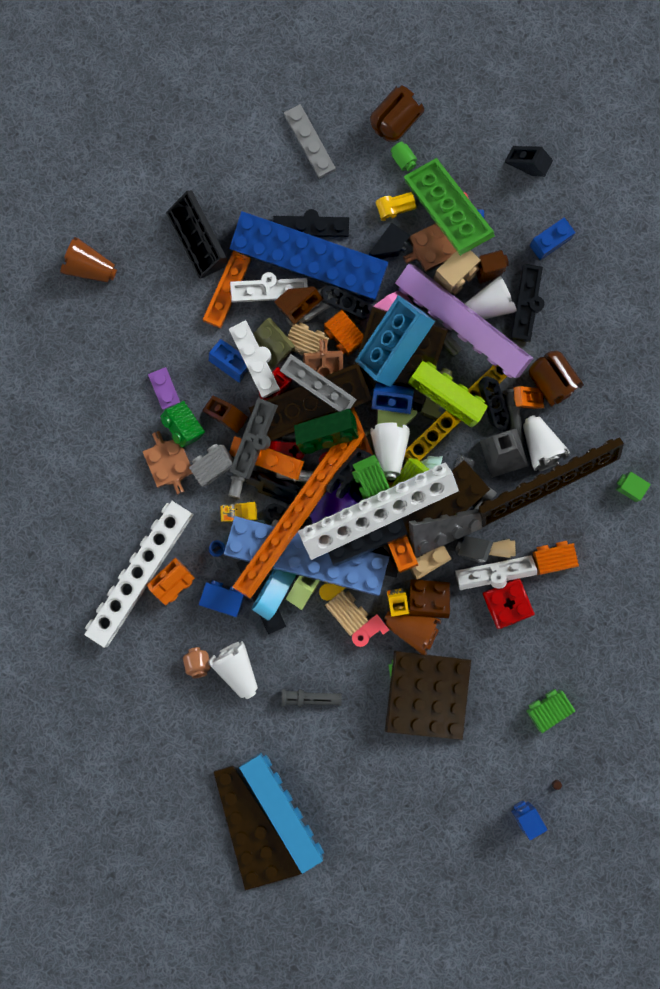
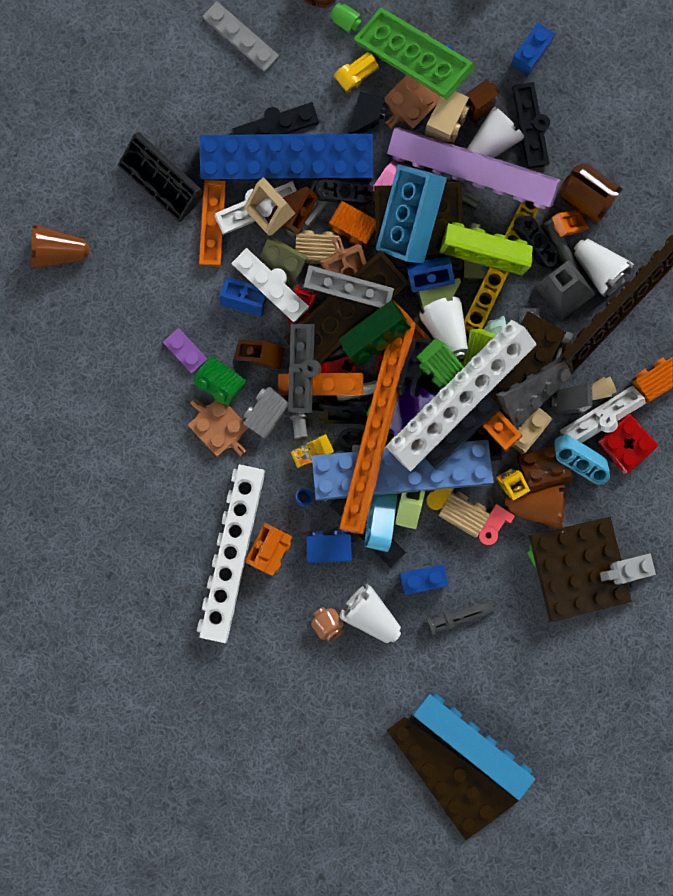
camera: 20 degrees left, 0 degrees up
none -> tan tile [244,177,296,236]
none -> blue brick [399,564,449,595]
none -> medium azure beam [554,435,610,484]
none -> light grey hinge [600,553,656,585]

